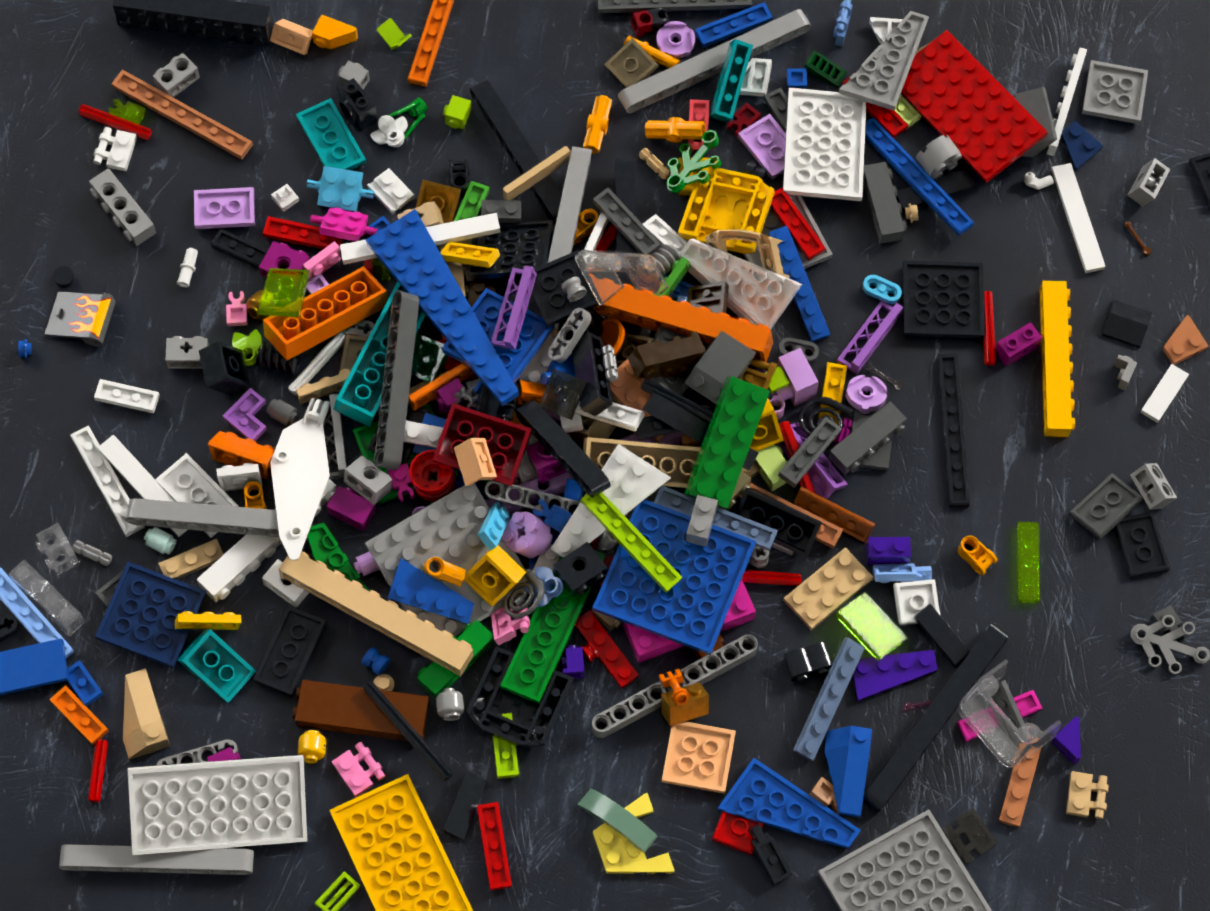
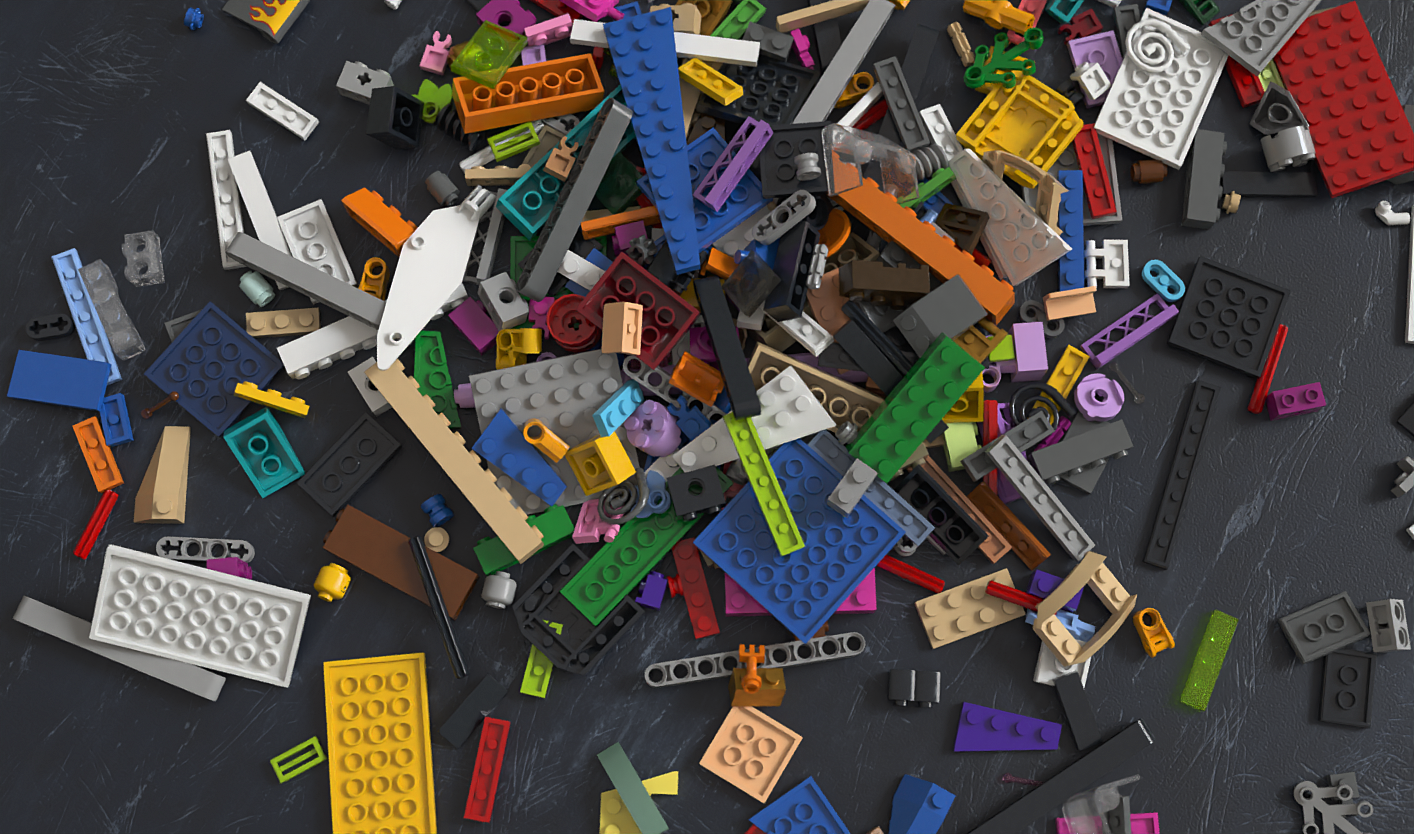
camera: 20 degrees right, 10 degrees up
light grey axle [72,540,112,566] -> none
white plate [217,463,263,491] -> none
medium lavender plate [222,388,267,441] -> none
bright pink plate [331,742,386,798] -> none
sand blue plate [793,638,865,761] -> none
clear neon green tile [835,592,908,661] -> none
blue tile [865,117,974,236] -> none
yellow brick [1039,281,1075,437] -> none
none -> reddish brown hinge [141,391,179,419]
none -> lime tile [487,121,540,162]
none -> yellow piece [496,328,542,370]
none -> medium nougat plate [543,136,578,182]
none -> orange hinge [668,351,724,407]
none -> dark pink plate [790,28,815,70]
none -> light grey plate [835,421,858,445]
none -> light grey plate [985,435,1095,562]
none -> red axle [985,581,1057,615]
none -> tan wedge [1033,551,1137,667]
none -> light nougat panel [1043,286,1097,321]
none -> white bracket [1070,62,1112,100]
none -> white plate [1084,240,1129,288]
none -> white piece [1125,19,1190,73]
none -> reddish brown brick [1130,159,1167,184]
none -> flat silver slope [1249,81,1310,135]

